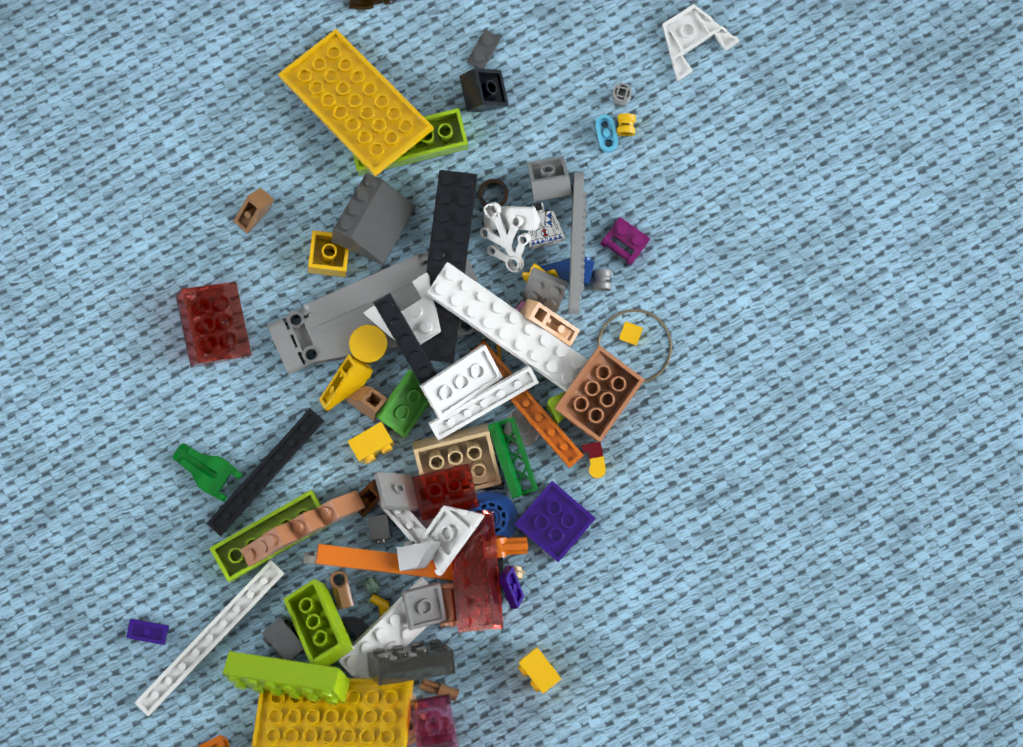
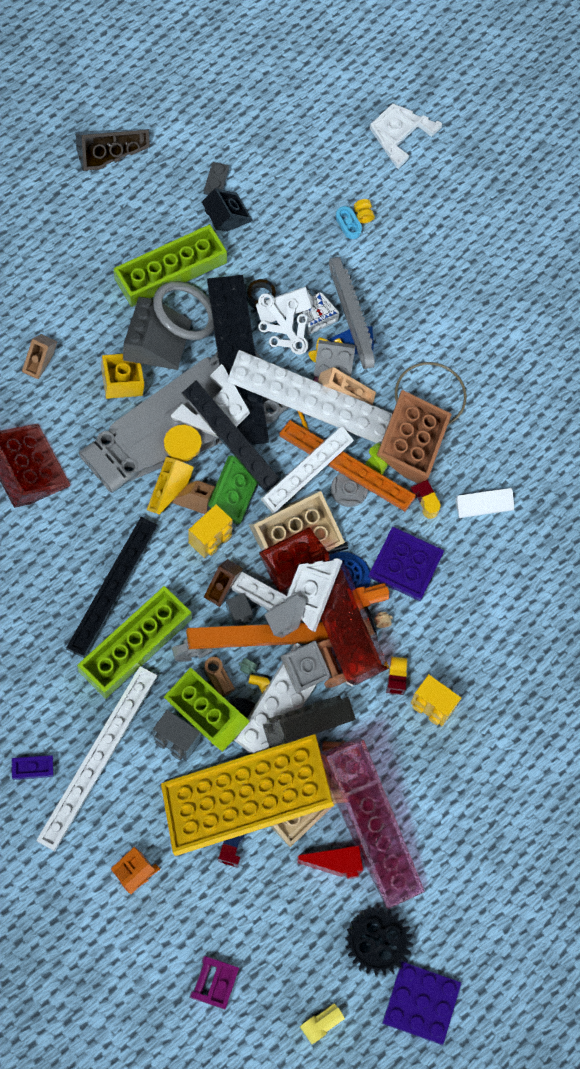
camera: 25 degrees left, 15 degrees down
green animal [173,443,243,502] -> none
lime brick [223,651,350,705] -> none
nougat arch [240,490,365,567] -> none
yellow plate [278,29,434,176] -> none
light grey plate [374,472,419,511] -> none
white plate [420,344,503,419] -> none
green fence [487,417,539,499] -> none
dark purple plate [499,566,524,609] -> none
light grey slope [527,156,572,202] -> none
light grey wheel [592,269,612,291] -> none
magenta plate [600,217,651,266] -> none
light grey wheel [612,83,632,106] -> none
yellow tile [619,321,643,346] -> none
none -> light grey wedge [153,281,214,340]
none -> leg [386,656,407,695]
none -> white slope [455,488,514,518]

